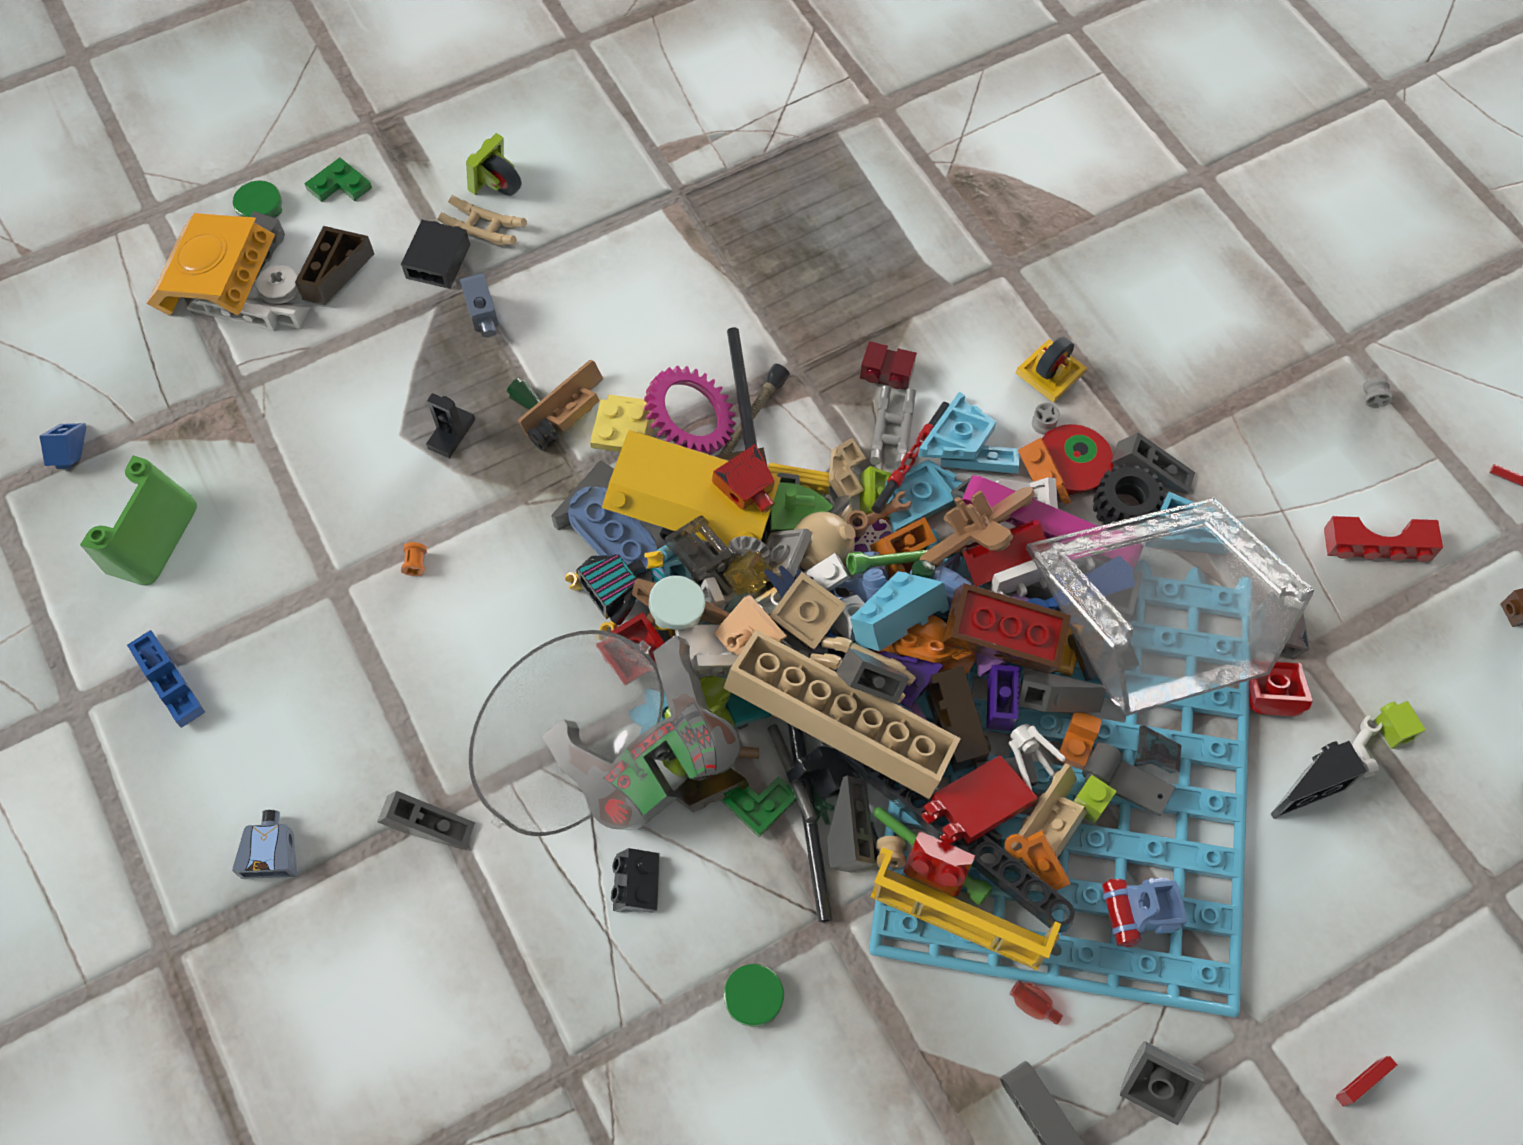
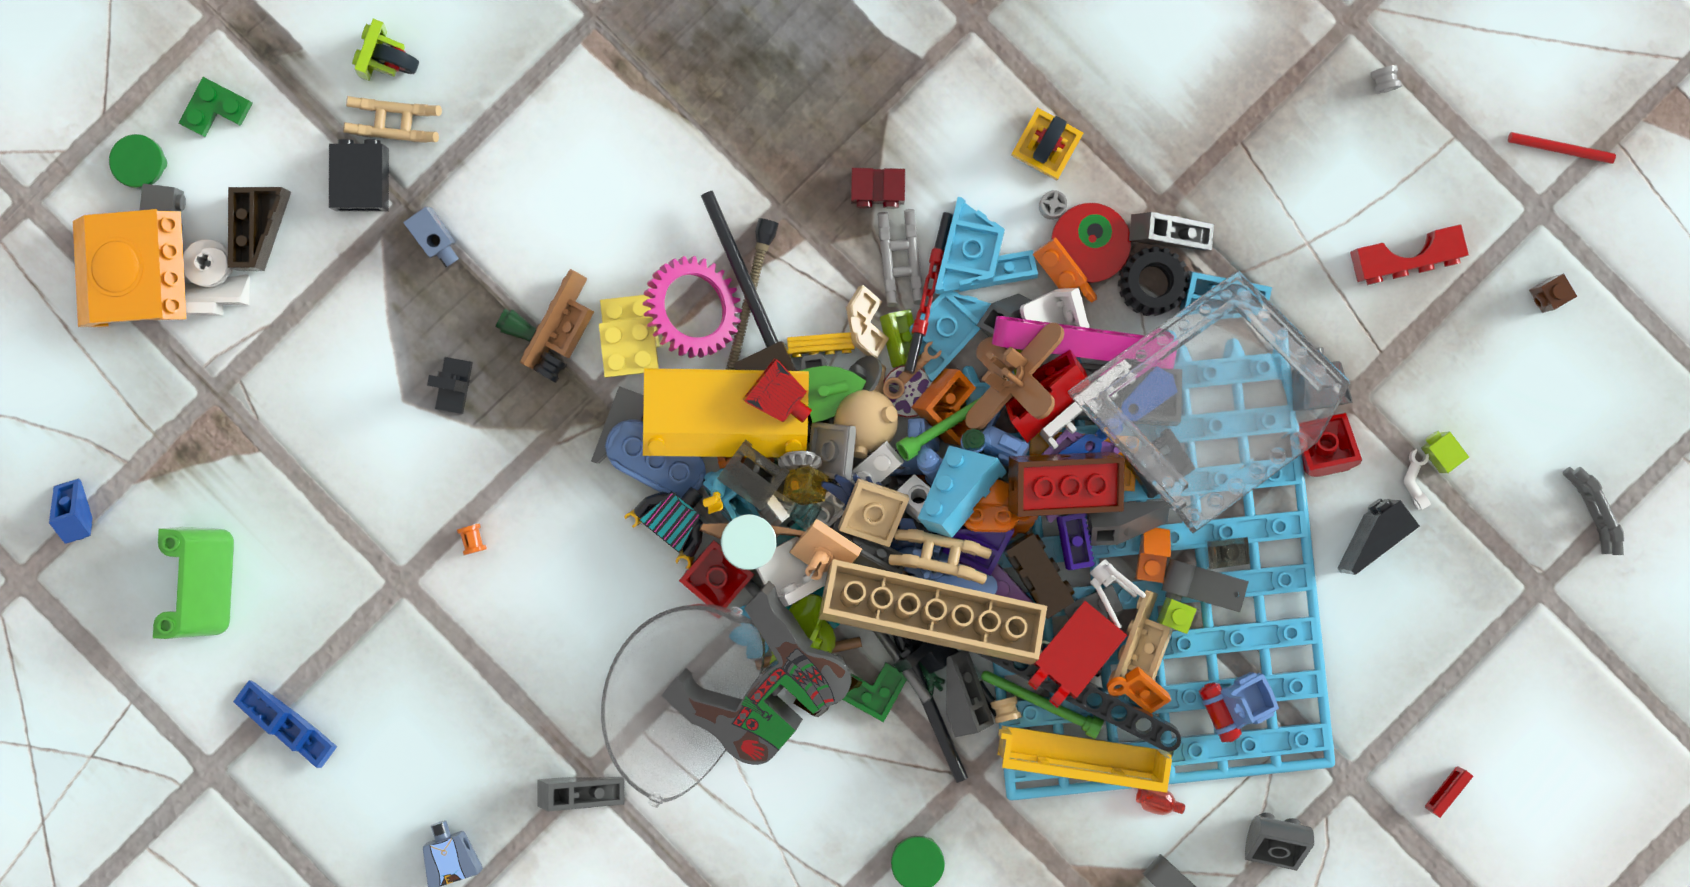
camera: 15 degrees left, 25 degrees up
black bracket [611,848,660,913] -> none
dark grey slope [836,648,909,704] -> none
red slope [903,831,975,897] -> none

